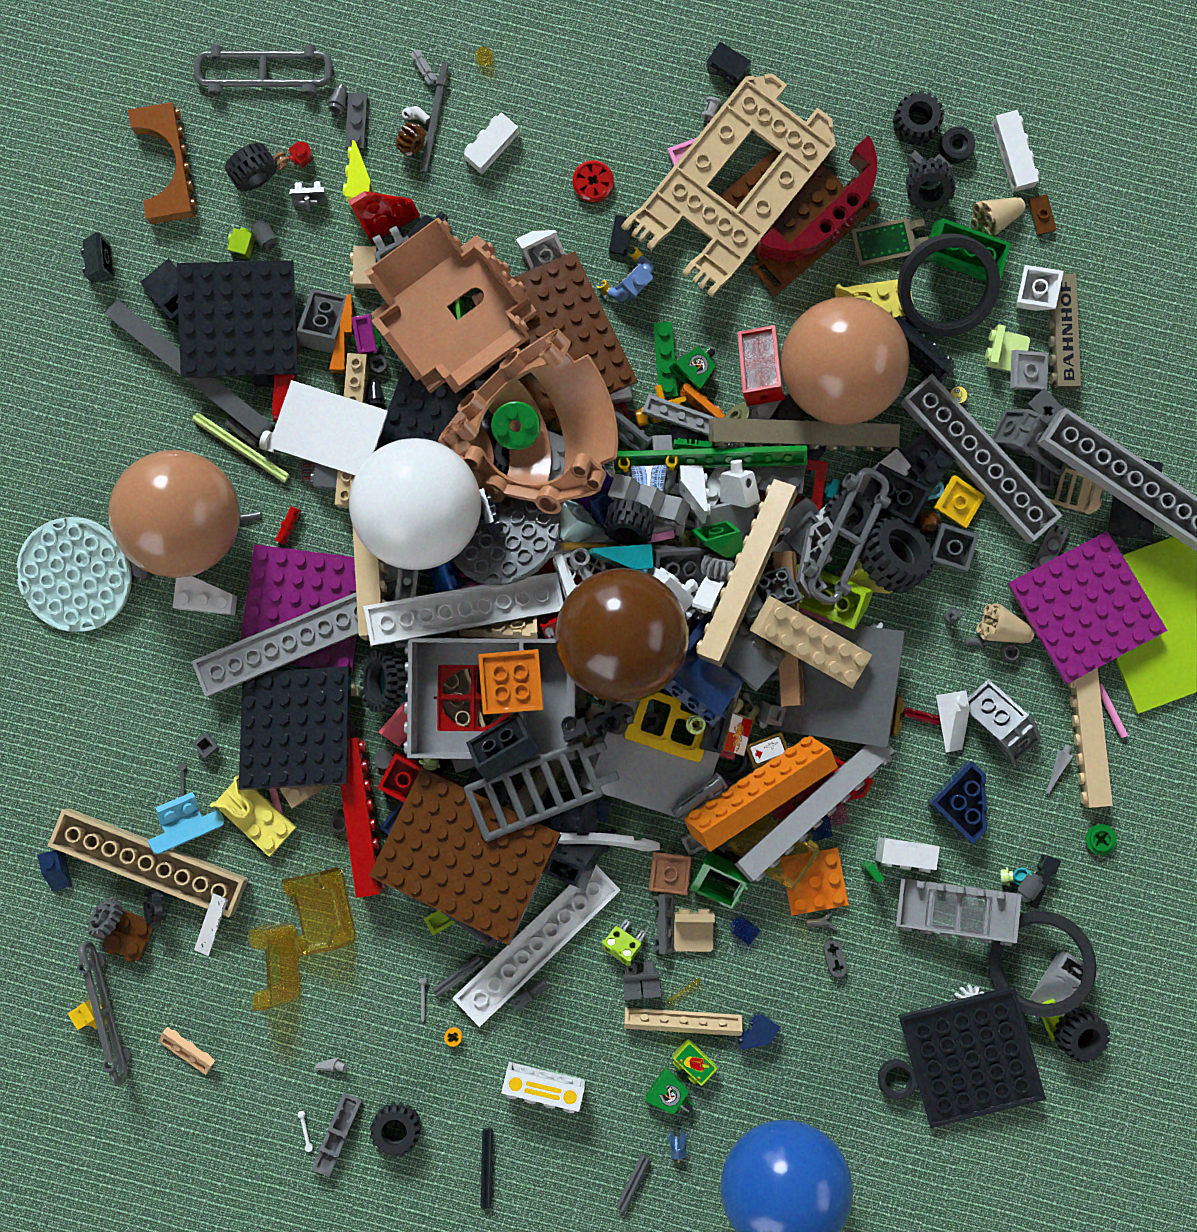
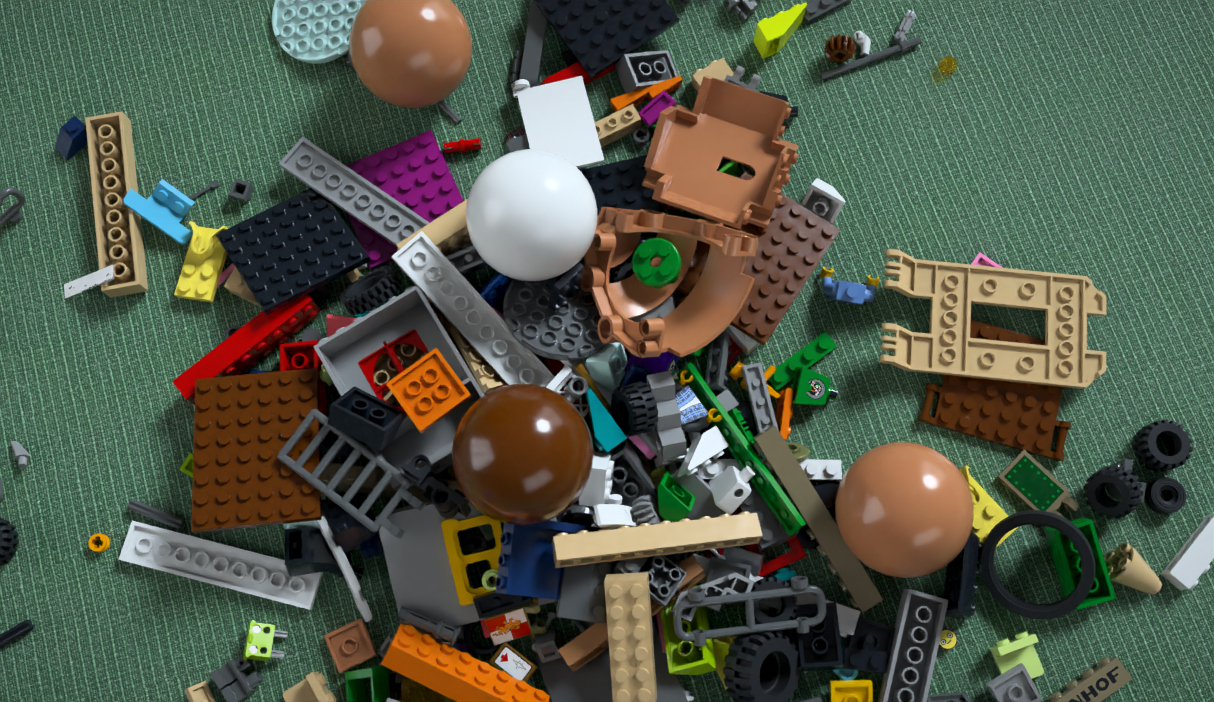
camera: 60 degrees right, 10 degrees down
dark grey gear [86,897,124,939] -> none
reddish brown plate [102,909,155,962] -> none
black plate [143,888,166,929] -> none
white wedge [173,576,237,615] -> none
yellowish green axle [192,413,290,483] -> none
clear yellow windscreen [248,923,301,1011] -> none
clear yellow windscreen [282,867,356,957] -> none
red plate [348,191,420,244] -> none
black cone [366,379,385,408] -> none
light grey piece [419,978,427,1020] -> none
white brick [464,112,519,174] -> none
white brick [502,1062,585,1113] -> none
dark grey axle [512,978,548,1011] -> none
red wheel [572,160,614,203] -> none
black panel [609,213,633,256] -> none
dark grey plate [652,893,674,954] -> none
light grey bush [701,96,723,121] -> none
black brick [707,41,751,87] -> none
brick [738,325,785,406] -> none
dark red slope [756,135,877,262] -> none
reddish brown rock [916,511,940,534] -> none
white slope [1016,265,1064,311] -> none
reddish brown plate [1027,194,1057,236] -> none

